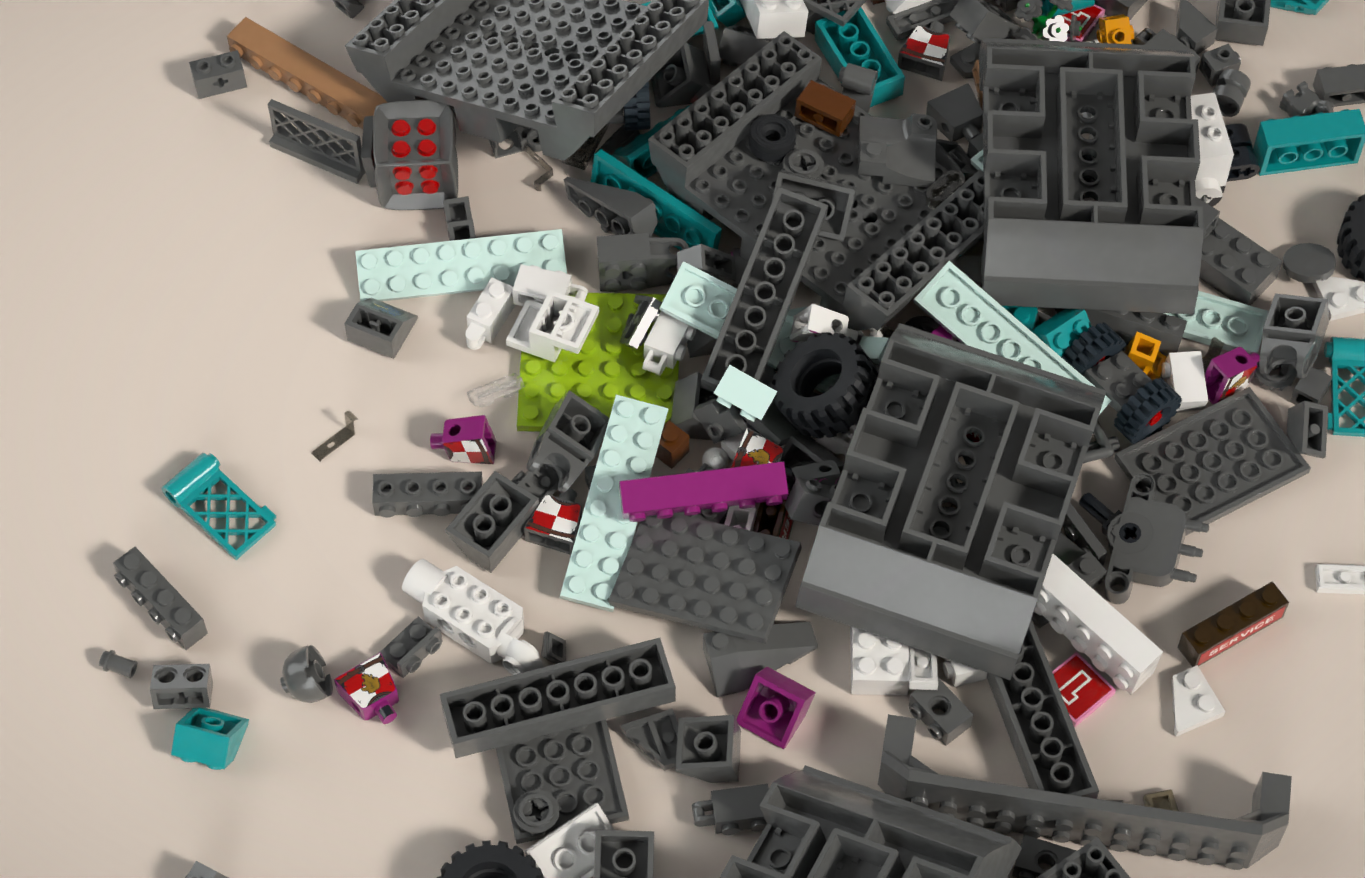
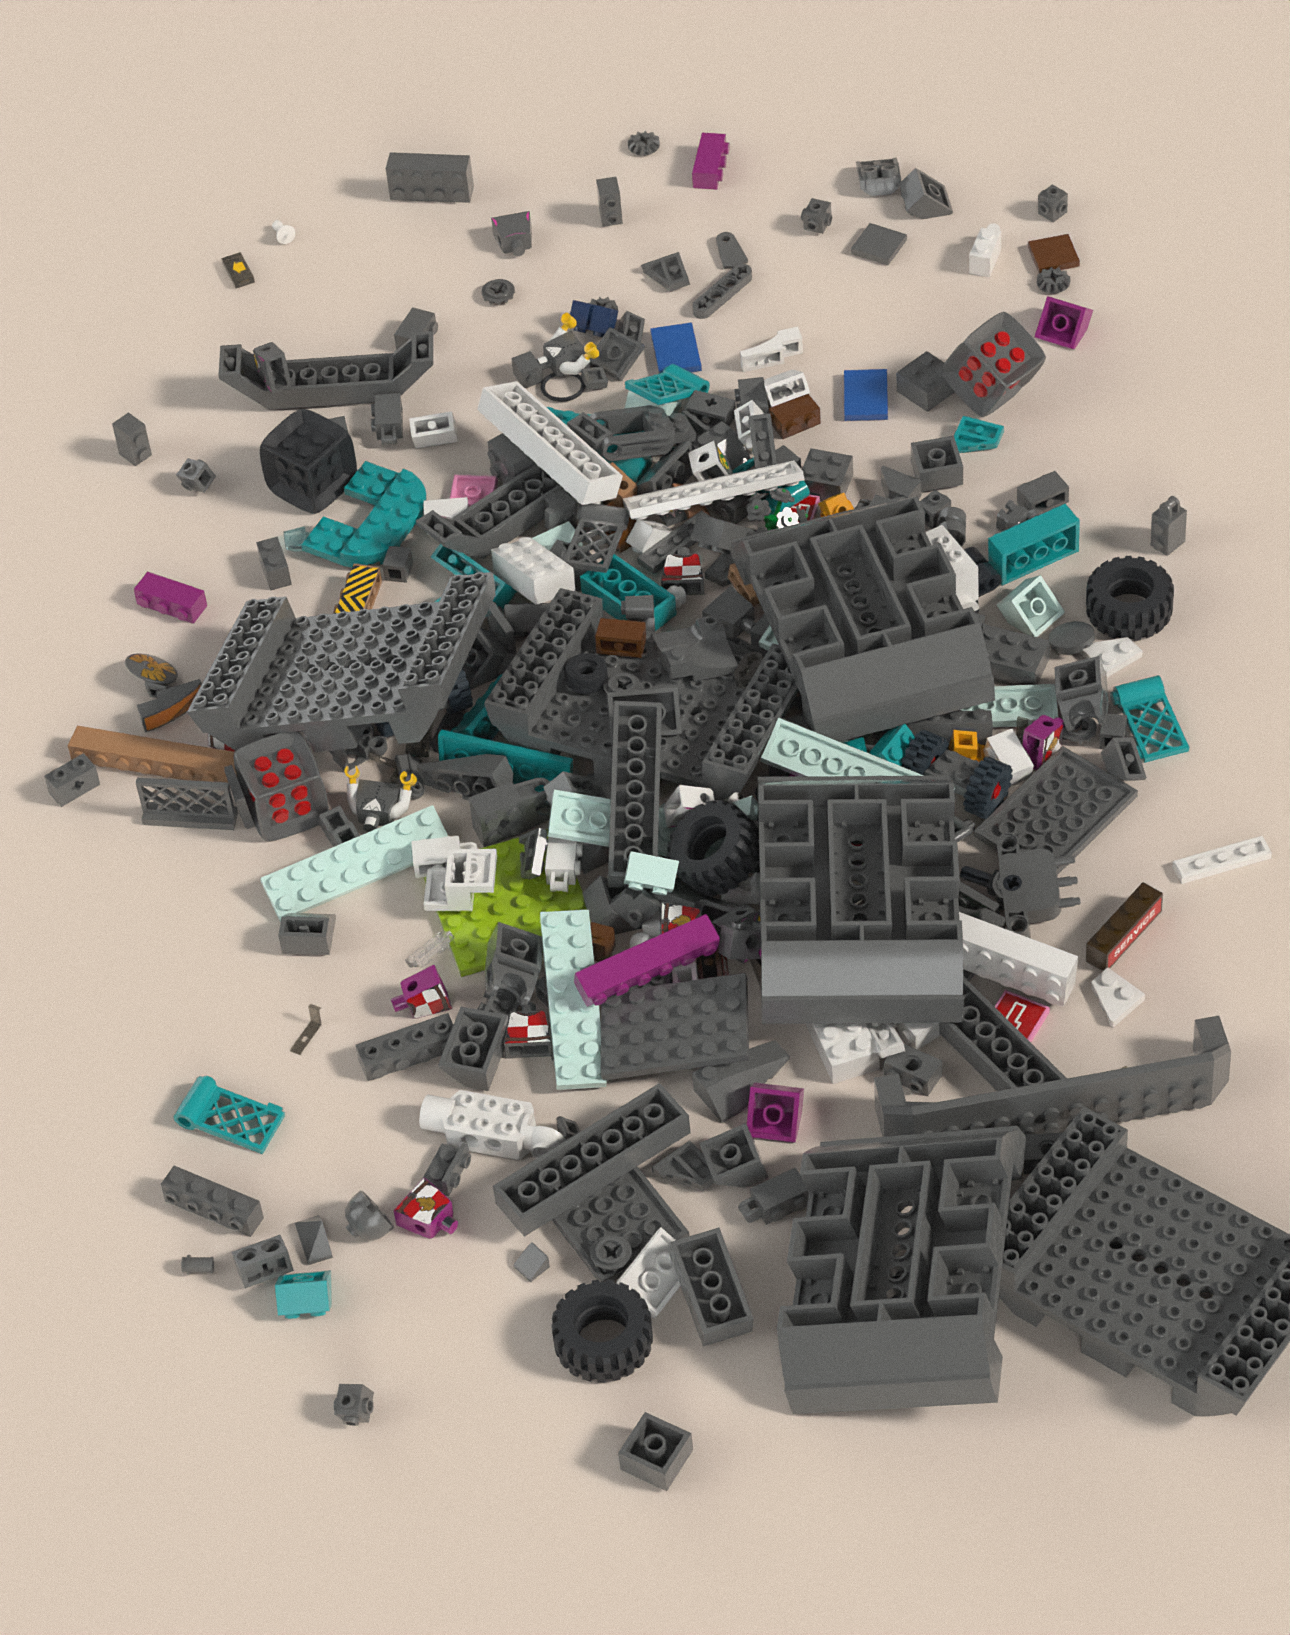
camera: 15 degrees left, 10 degrees down
white brick [465,277,515,350] -> none
none -> dark grey slope [137,679,202,733]
none -> dark grey slope [295,1215,333,1265]
none -> torso [344,766,417,832]
none -> dark grey piece [395,753,424,799]
none -> slope [514,1242,550,1282]
none -> white plate [667,585,686,608]
none -> light aqua slope [997,575,1065,637]

